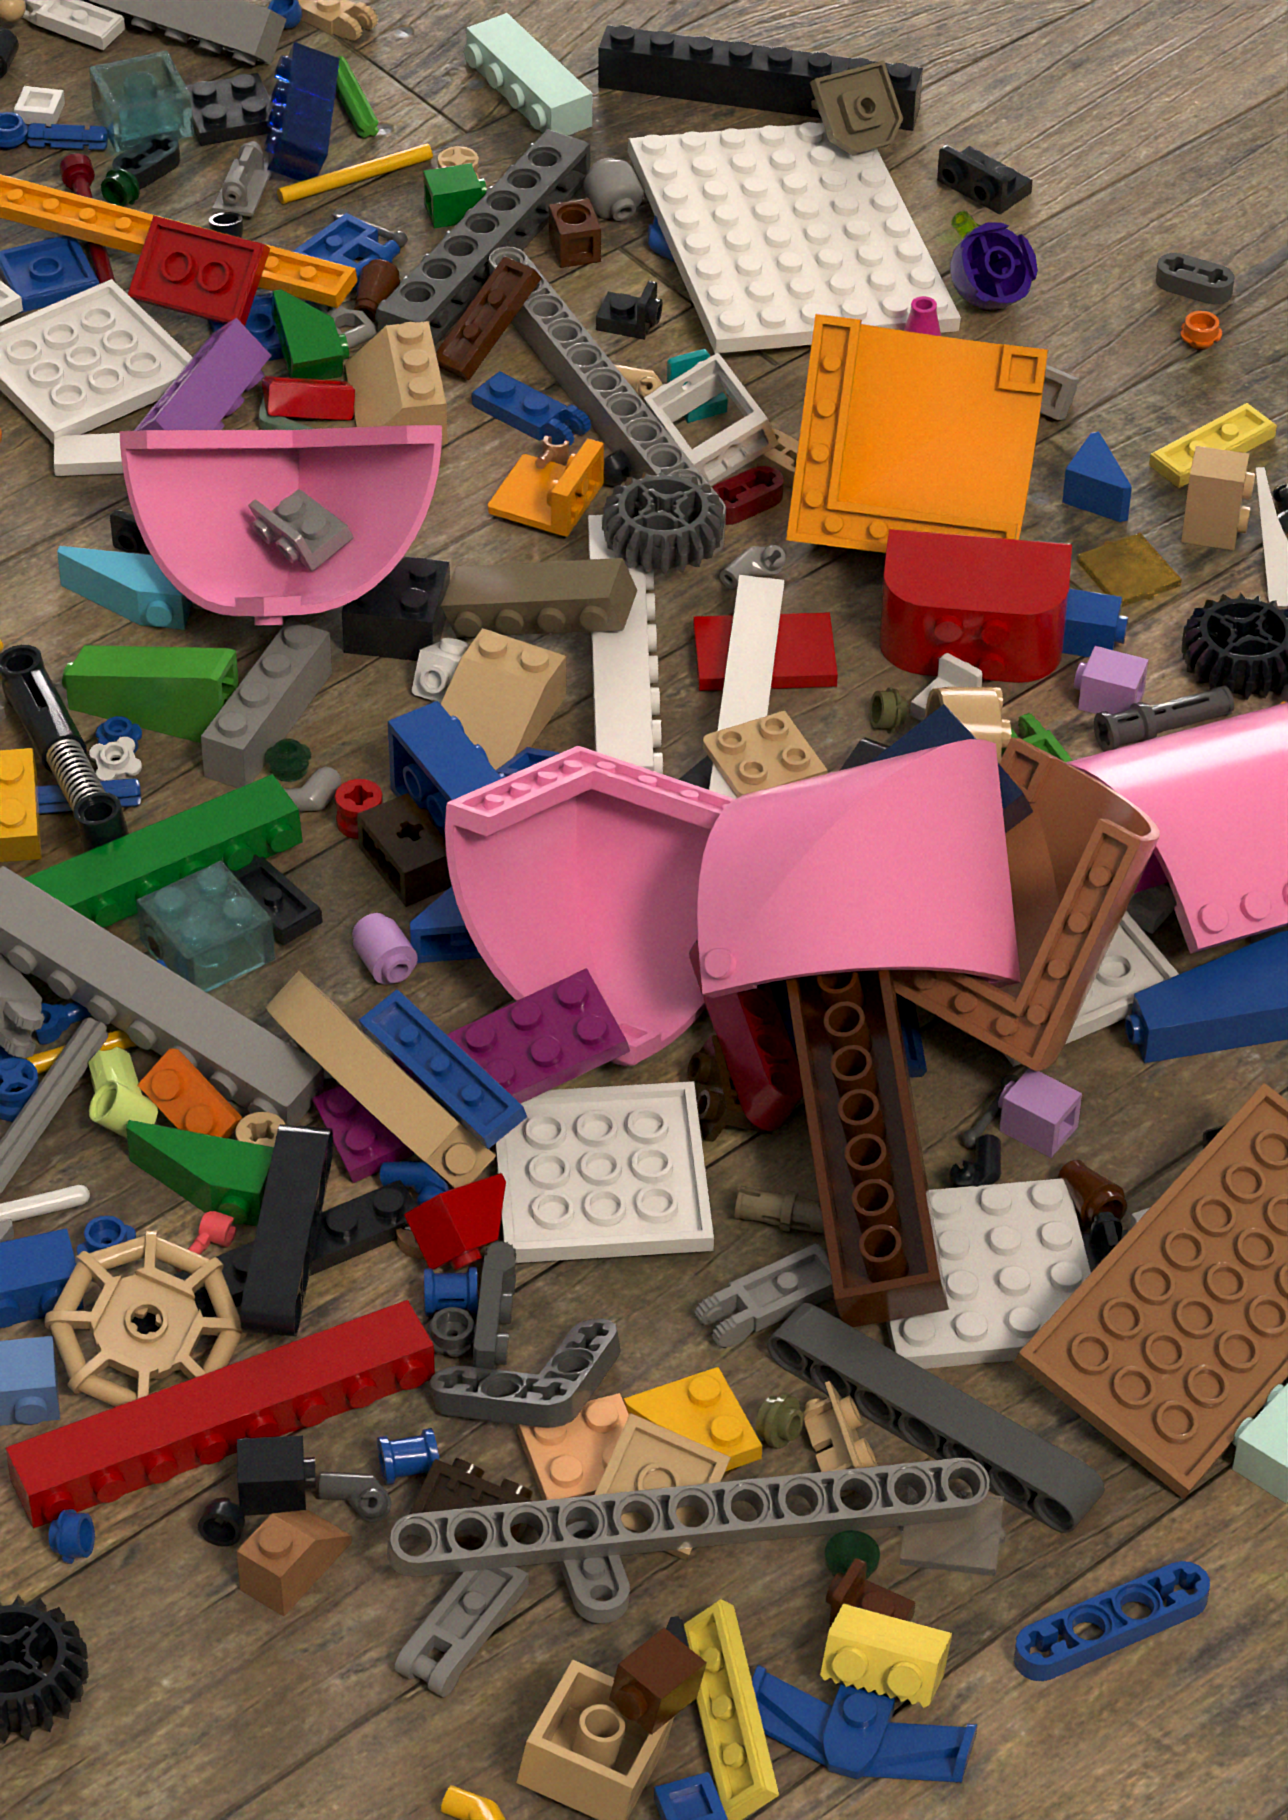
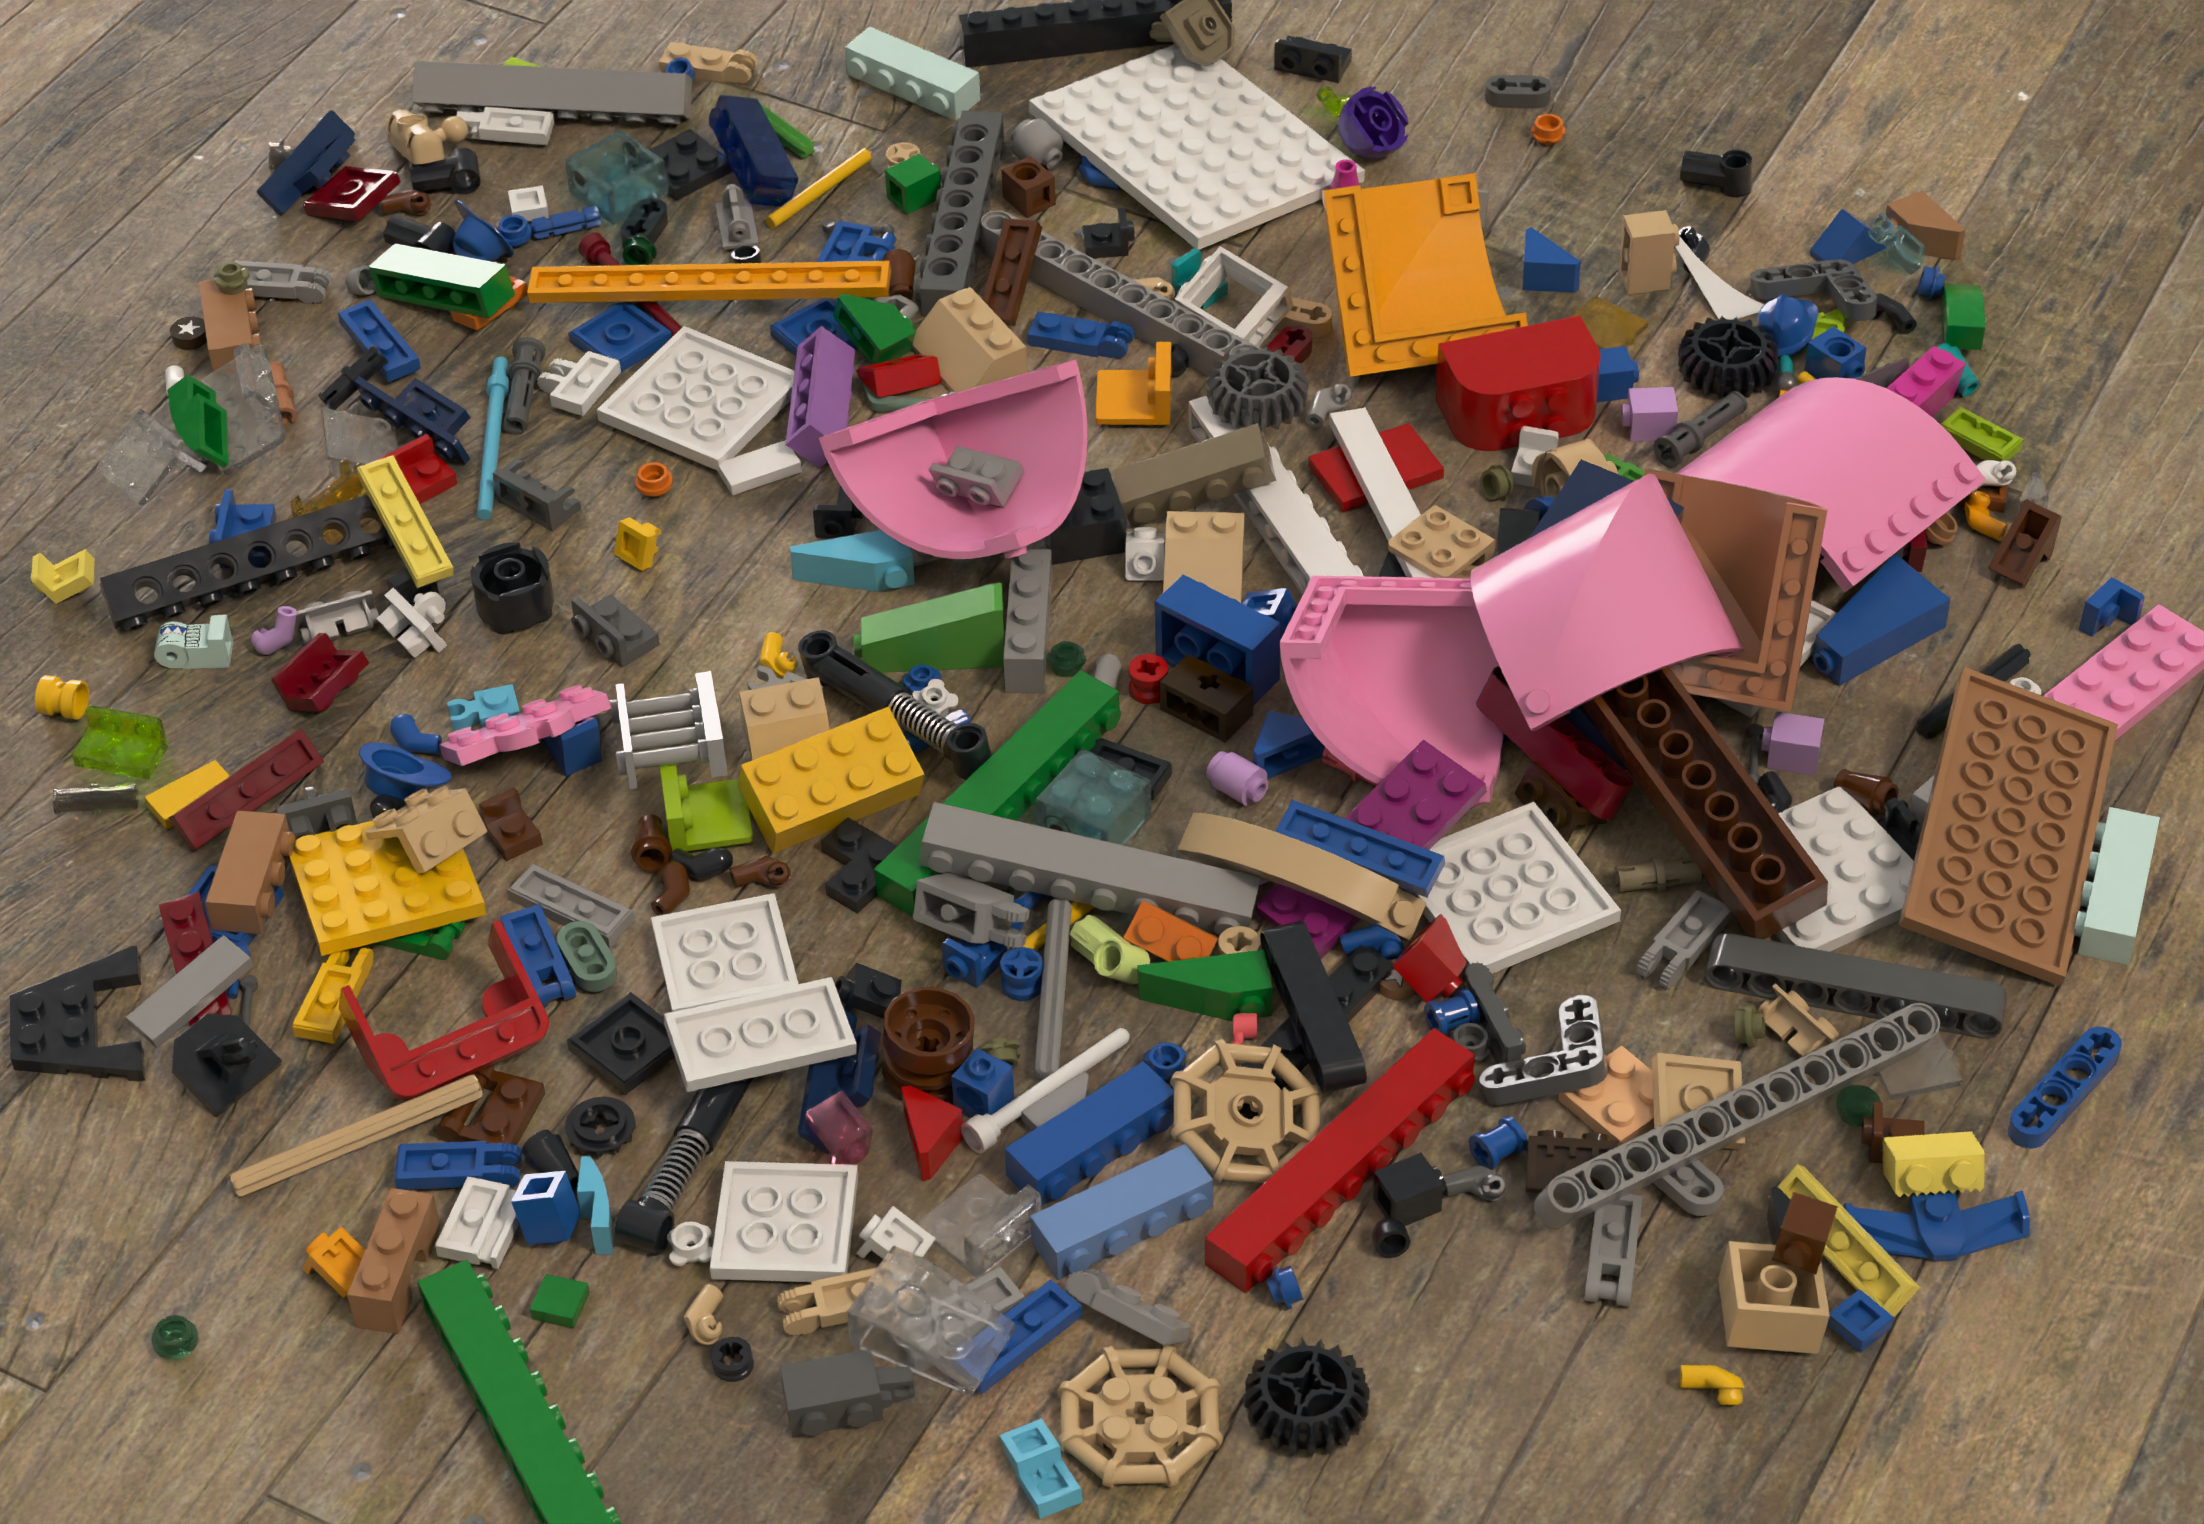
camera: 20 degrees left, 0 degrees up
red tile [128,215,271,326] -> none
medium nougat slope [236,1510,352,1617] -> none
medium nougat hand [535,436,569,469] -> none
yellow wing [624,1367,762,1471] -> none
light yellow tile [1149,403,1277,488] -> none

